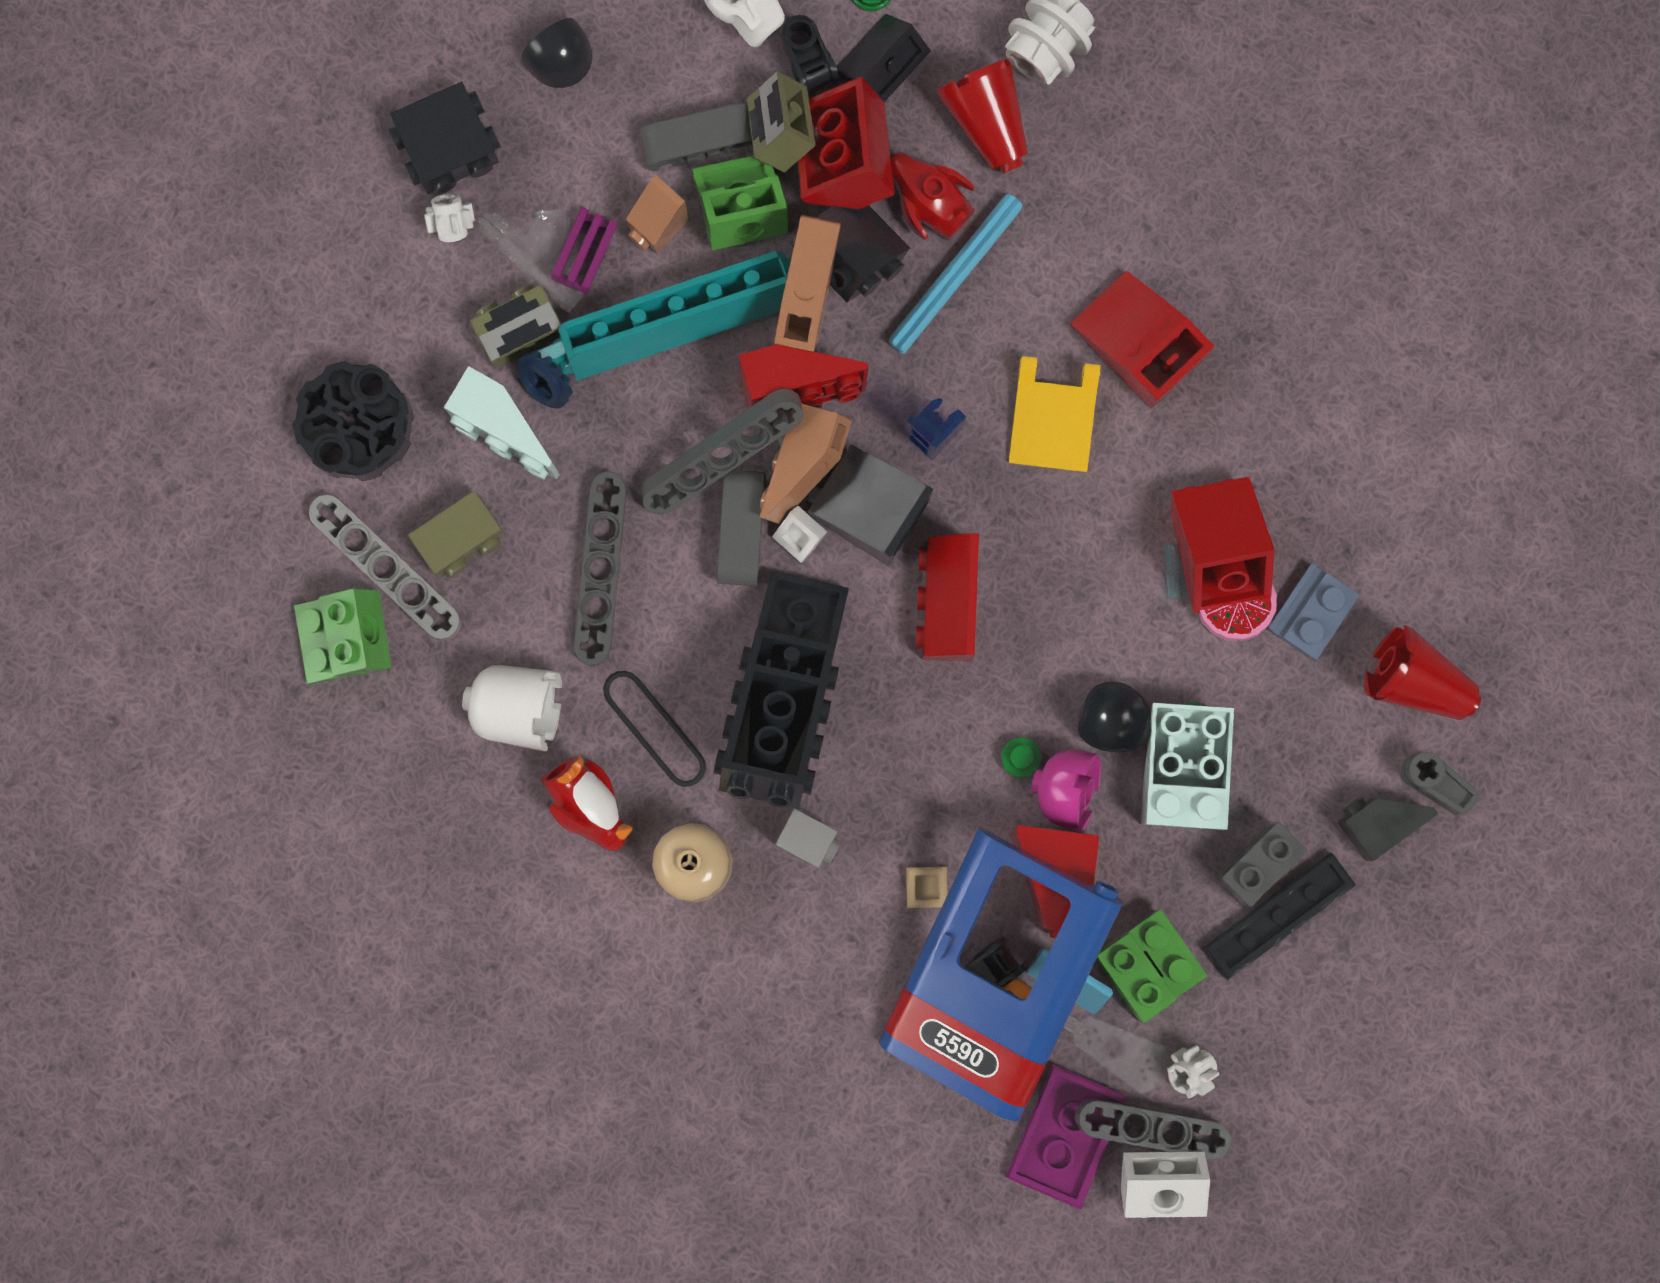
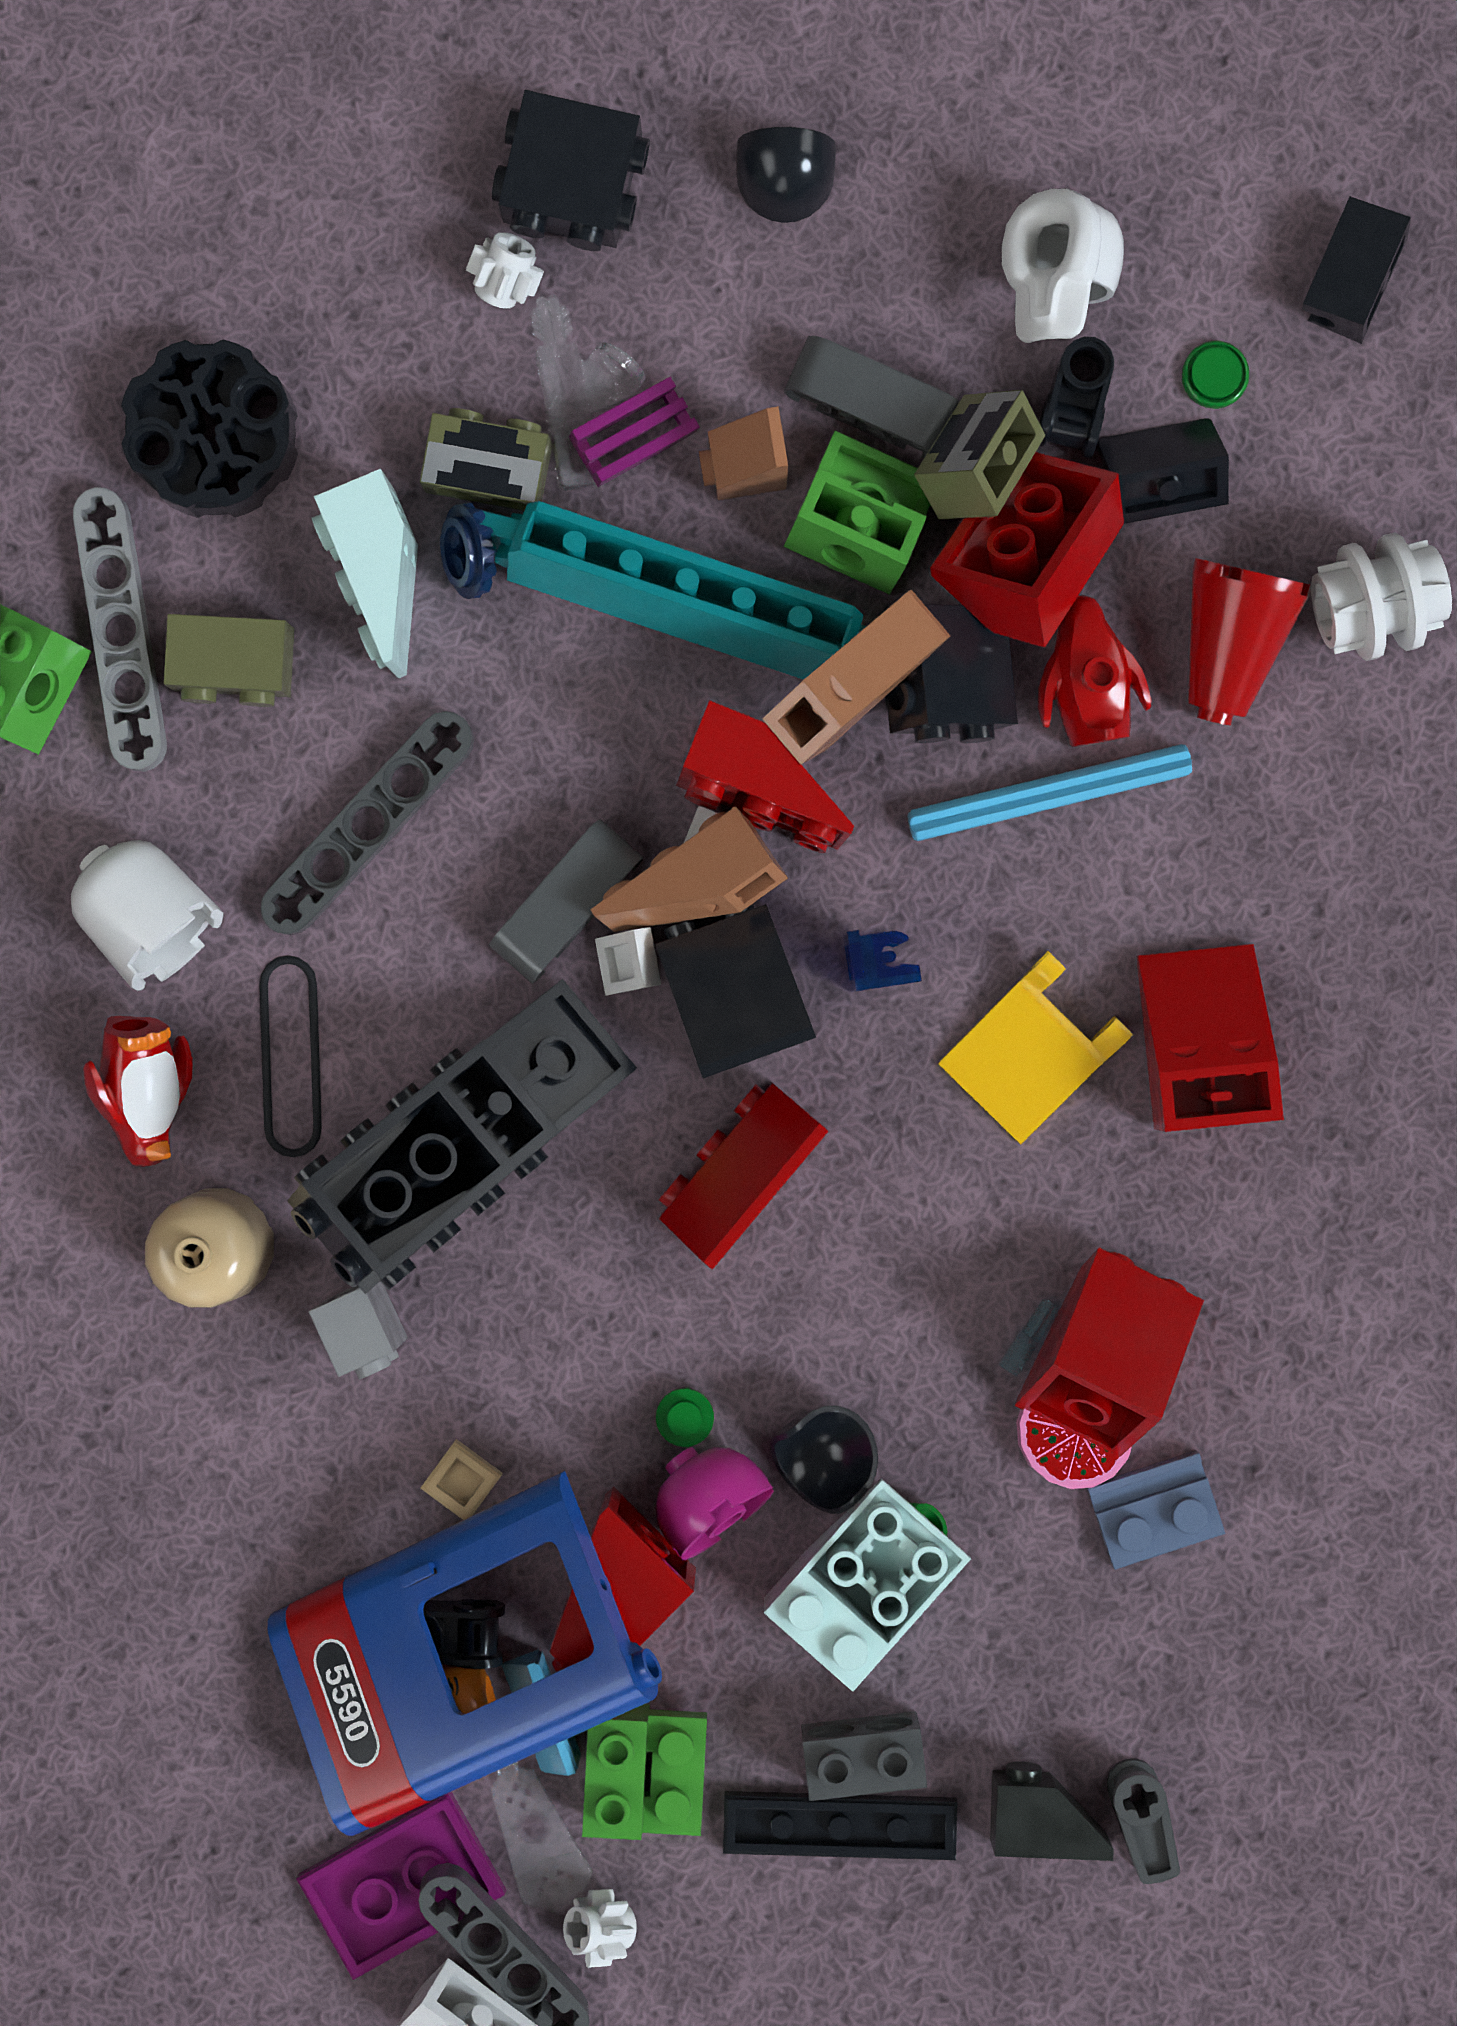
camera: 40 degrees right, 5 degrees up
dark grey beam [641,389,803,515] -> none
red cone [1364,625,1481,720] -> none

